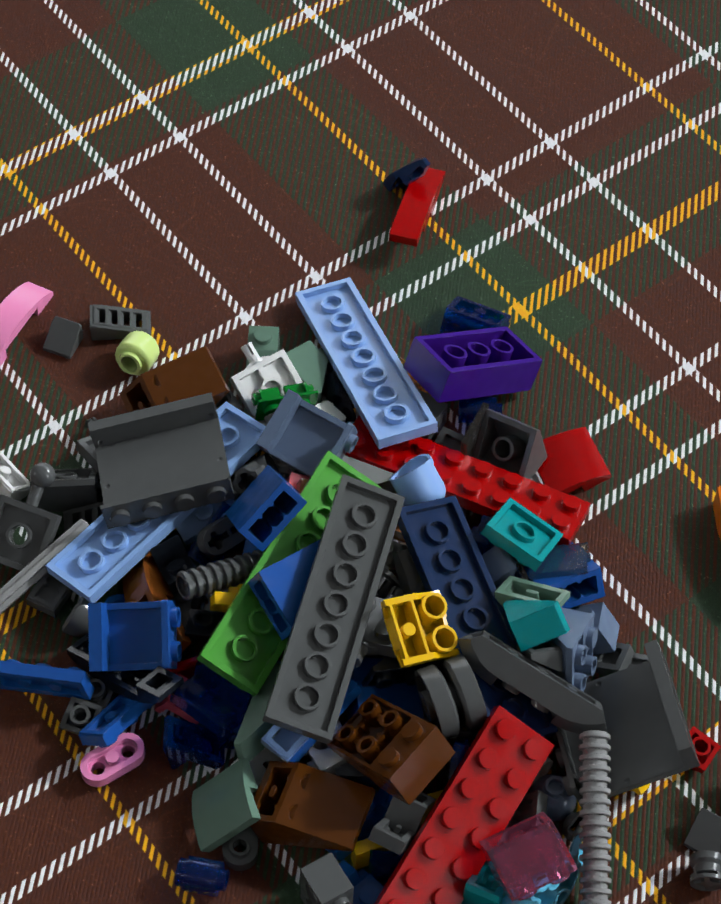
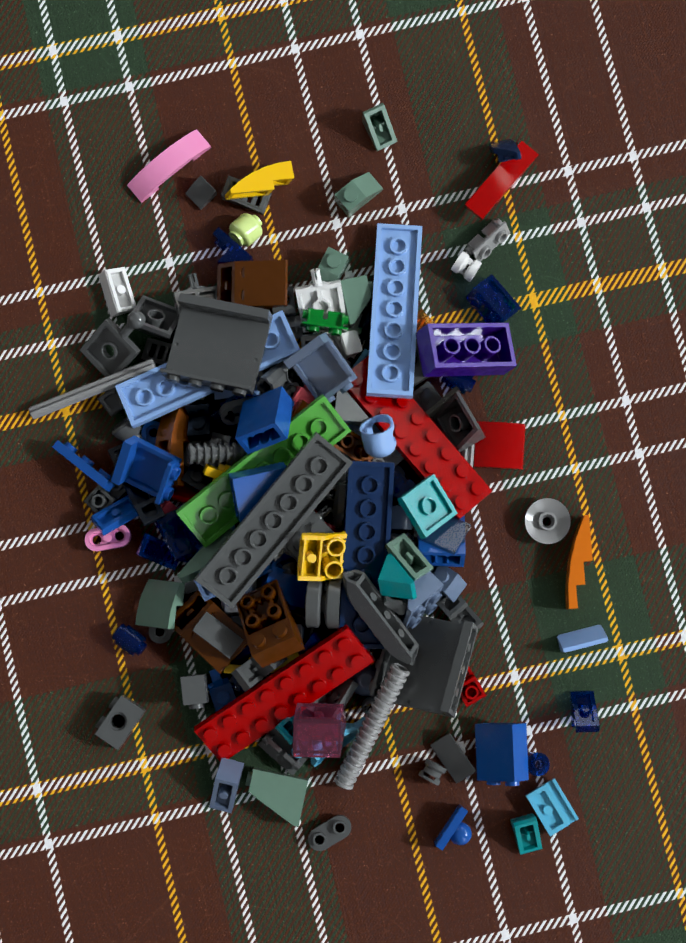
camera: 25 degrees right, 30 degrees up
none -> dark grey slope [192,612,244,659]
none -> clear blue slope [213,227,253,264]
none -> yellow slope [225,161,294,200]
none -> sand green slope [334,172,383,218]
none -> sand green slope [362,103,398,151]
none -> white wheel [451,251,482,282]
none -> light grey hinge [465,218,510,262]
none -> light grey dish [525,498,571,544]

